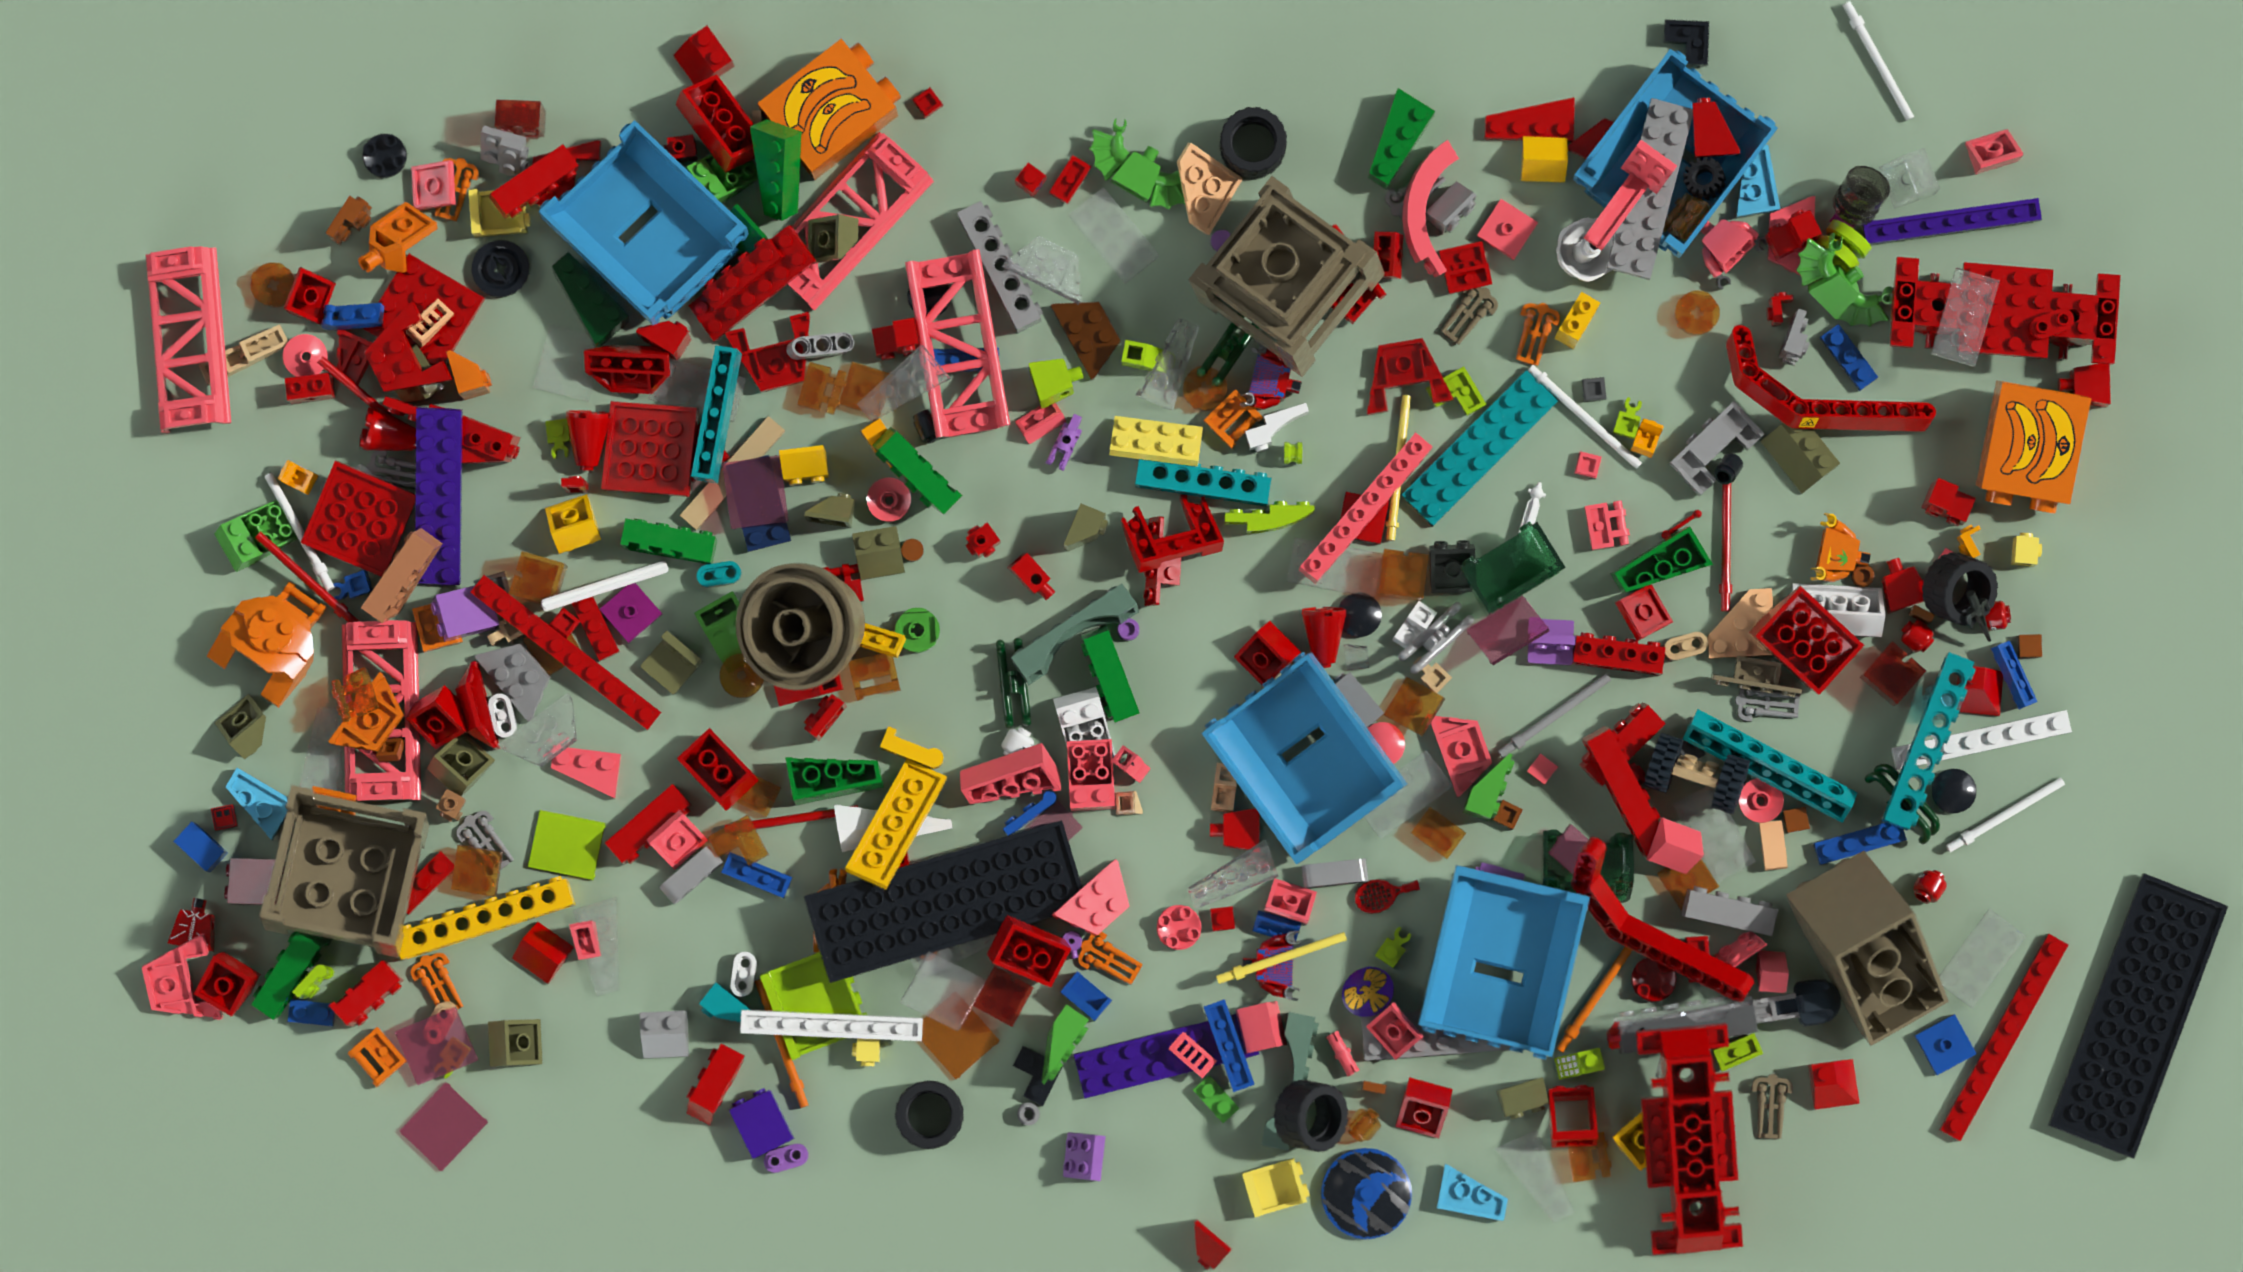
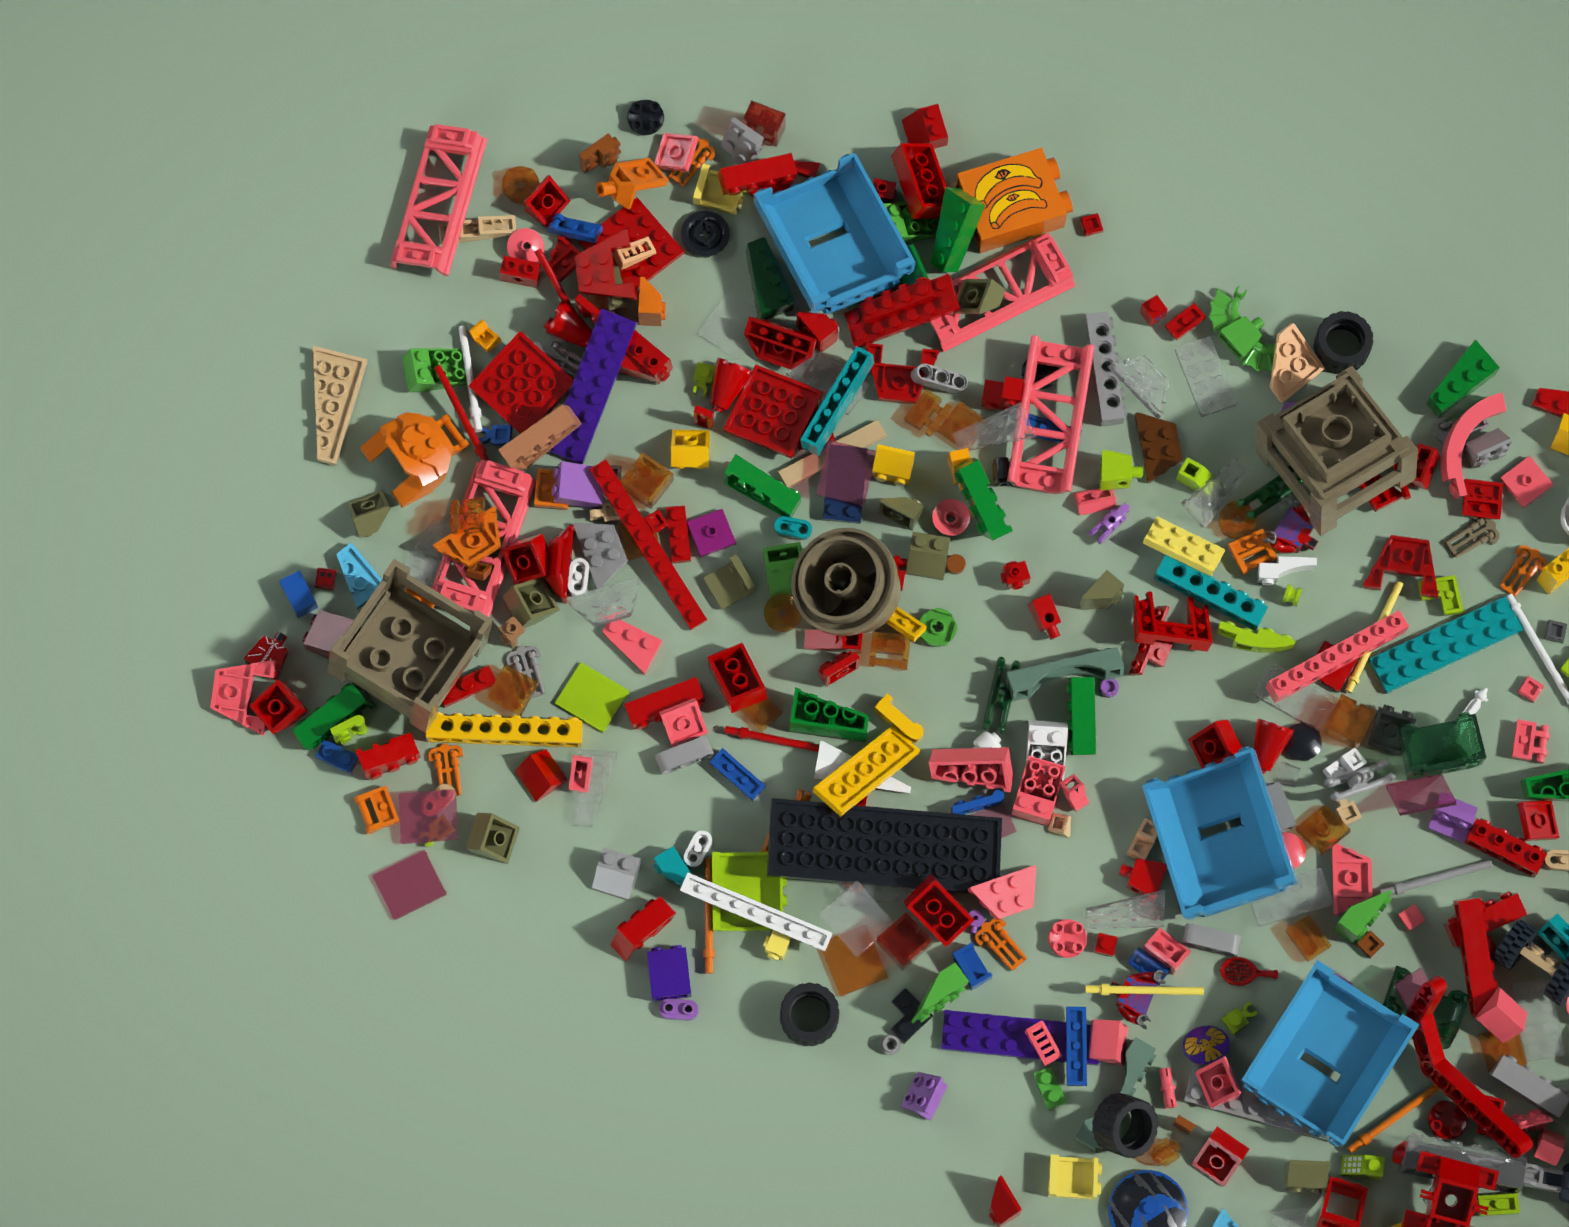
camera: 15 degrees right, 10 degrees down
white axle [541,561,669,611] -> none
clear orange plate [708,815,769,866] -> none
none -> tan wing [313,346,368,466]

